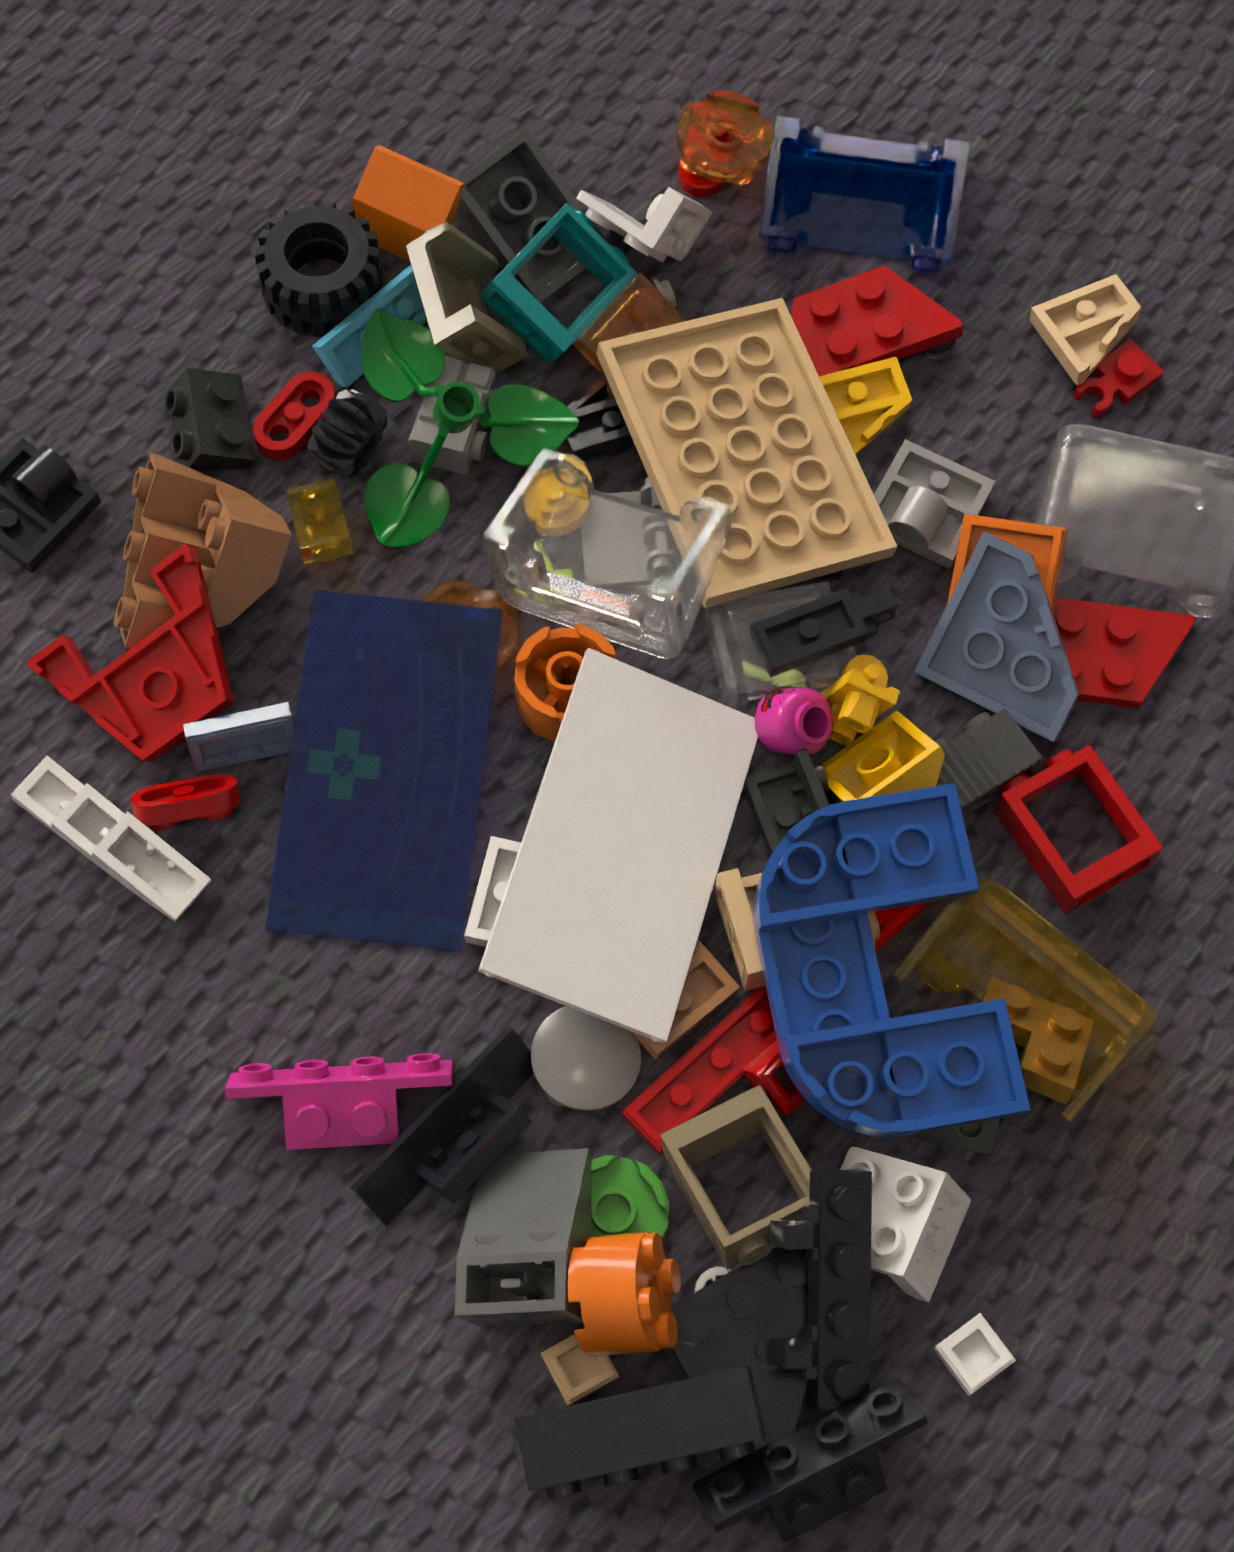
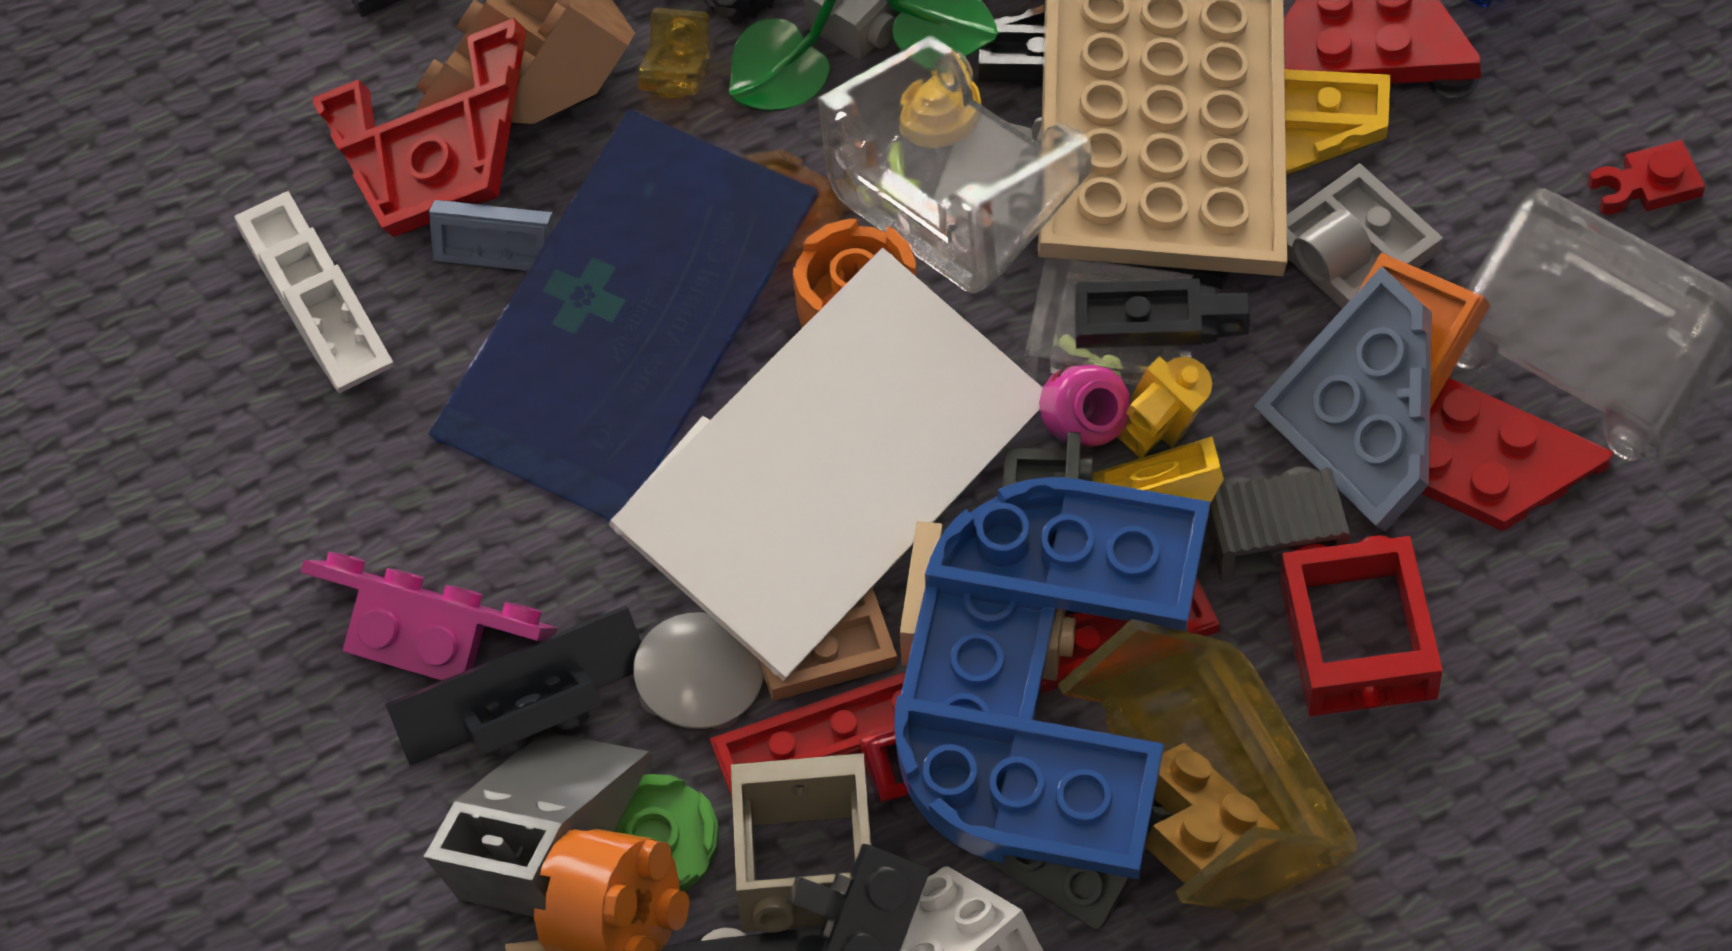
camera: 30 degrees right, 10 degrees down
red plate [130,774,241,831] -> none
tan wing [1029,274,1141,386] -> none

